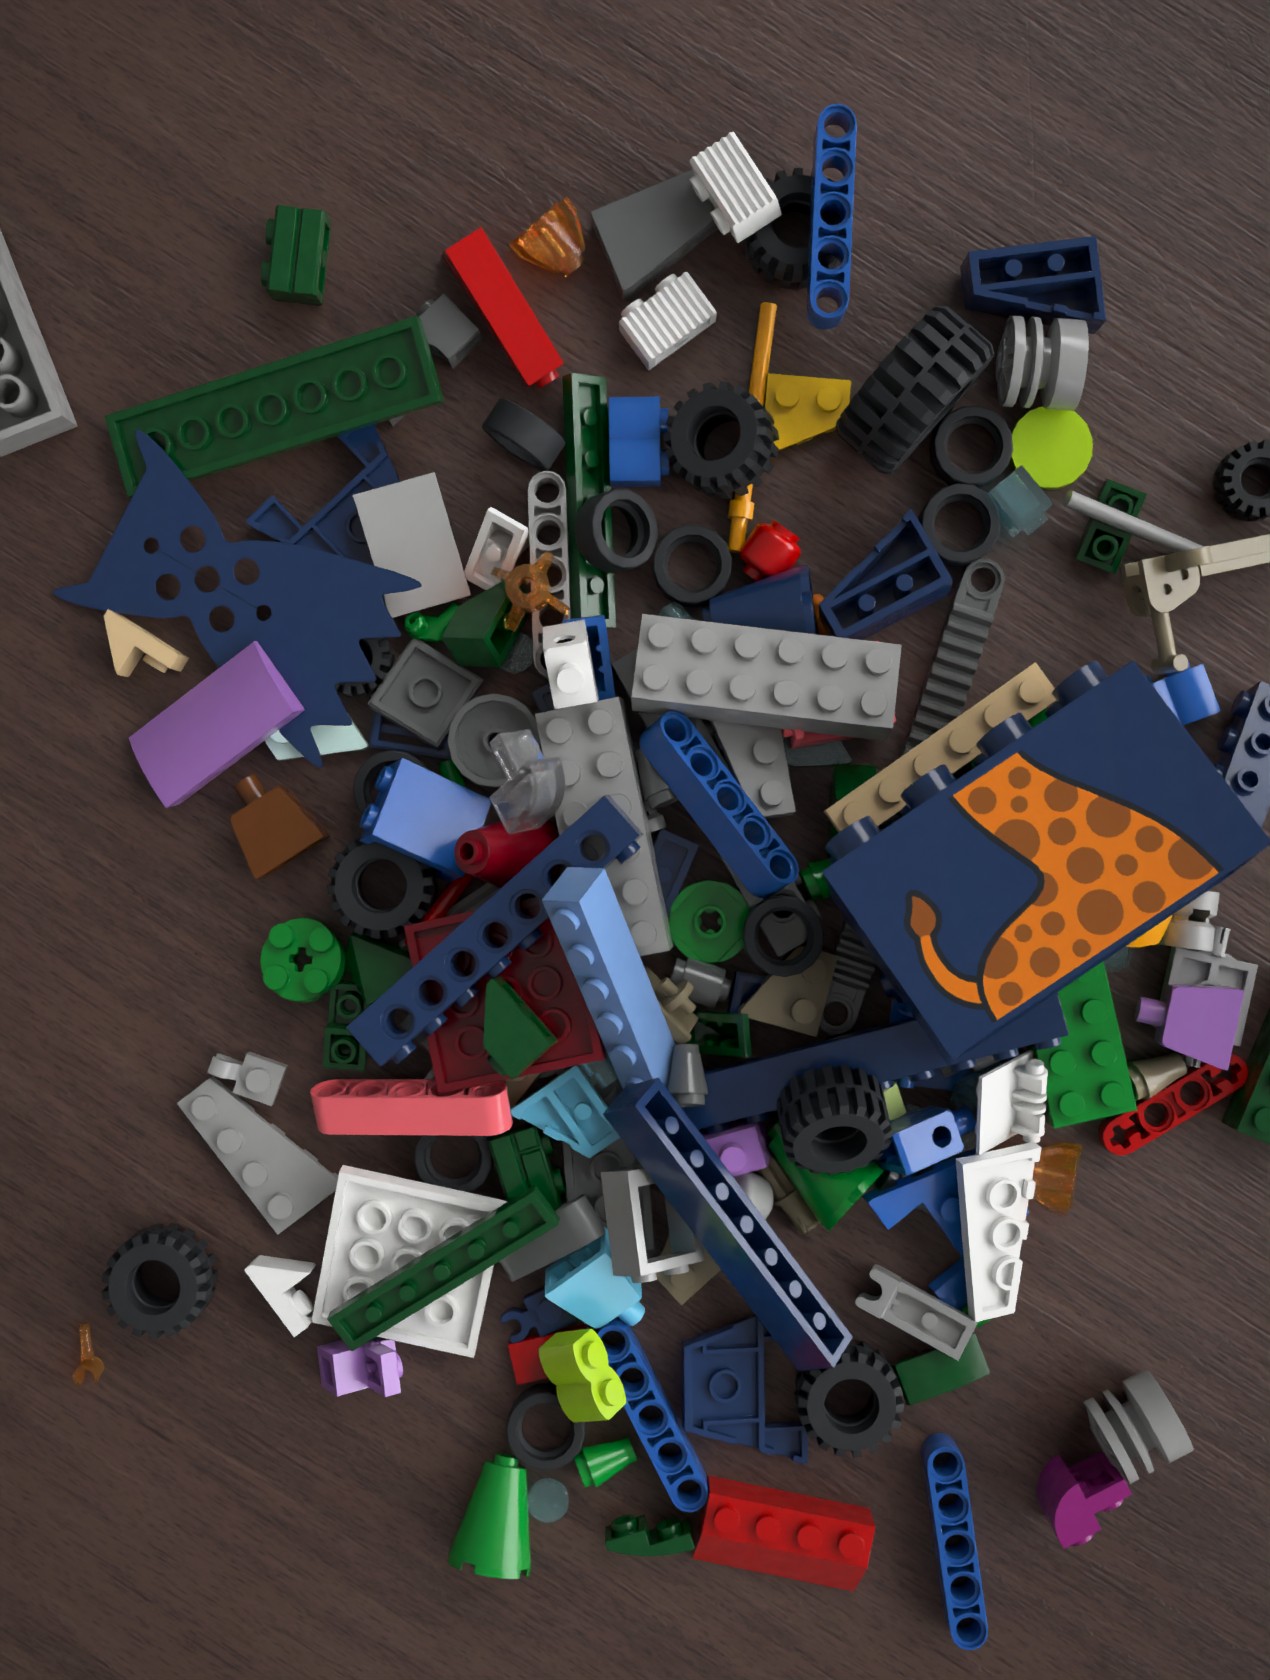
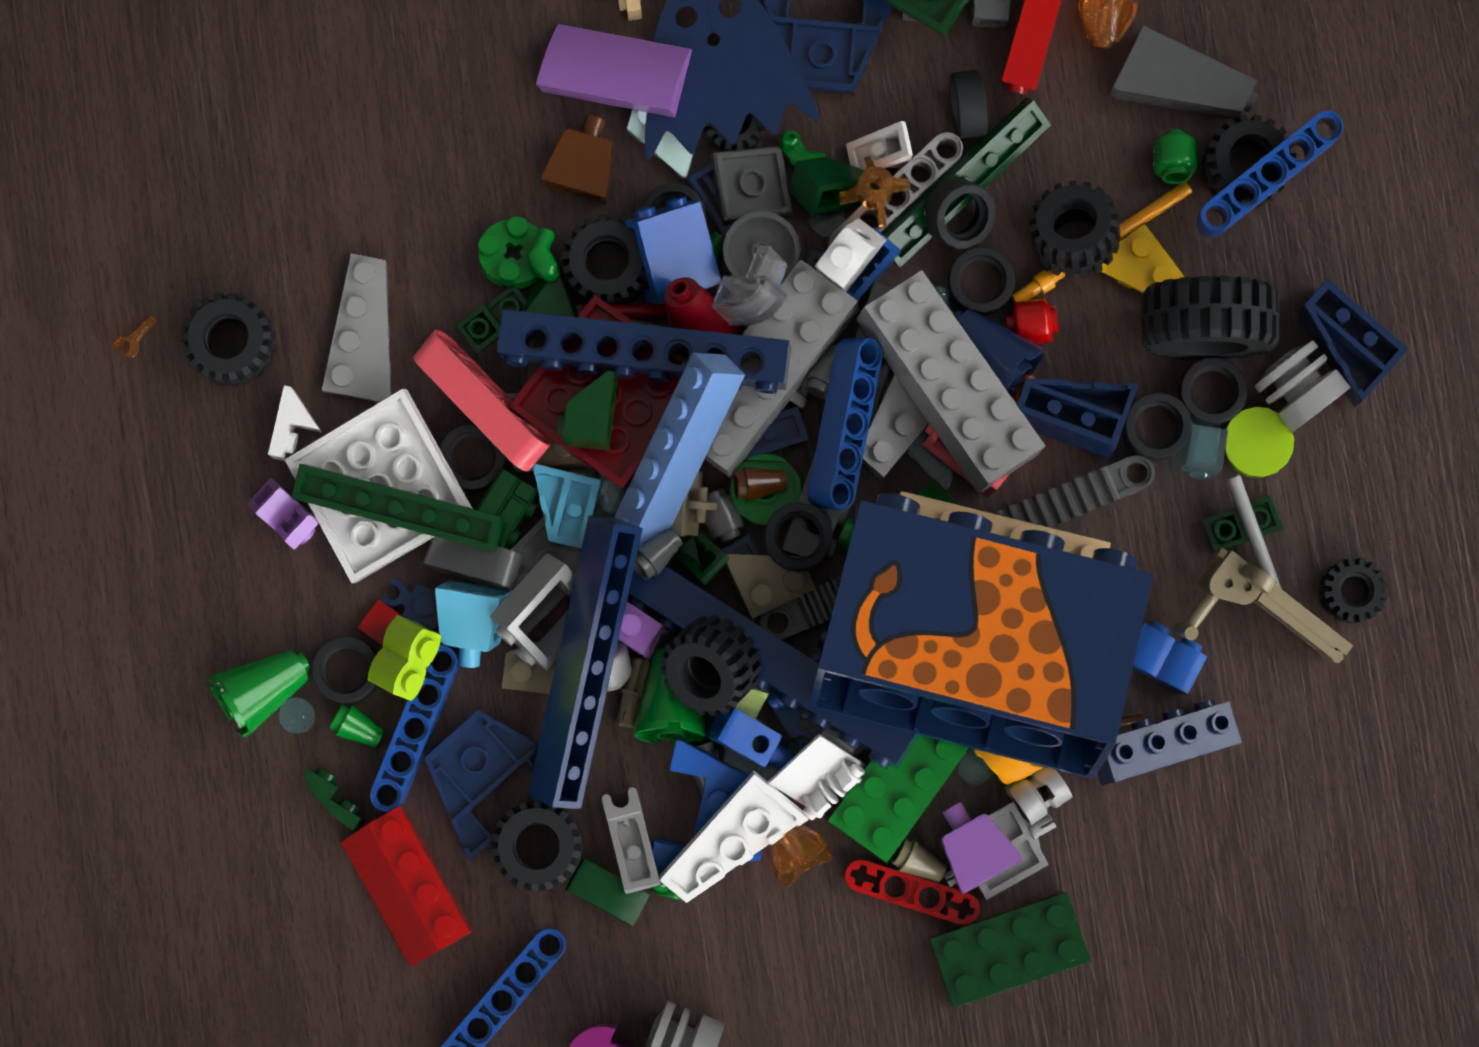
camera: 50 degrees right, 5 degrees down
light grey plate [207,1051,288,1106] -> none
light grey tile [353,472,471,618] -> none
blue brick [609,396,669,487] -> none
white brick [619,272,717,371] -> none
white brick [689,132,782,243] -> none
none -> green arm [528,228,560,282]
none -> reddish brown cone [733,466,787,502]
none -> green head [1152,129,1199,184]

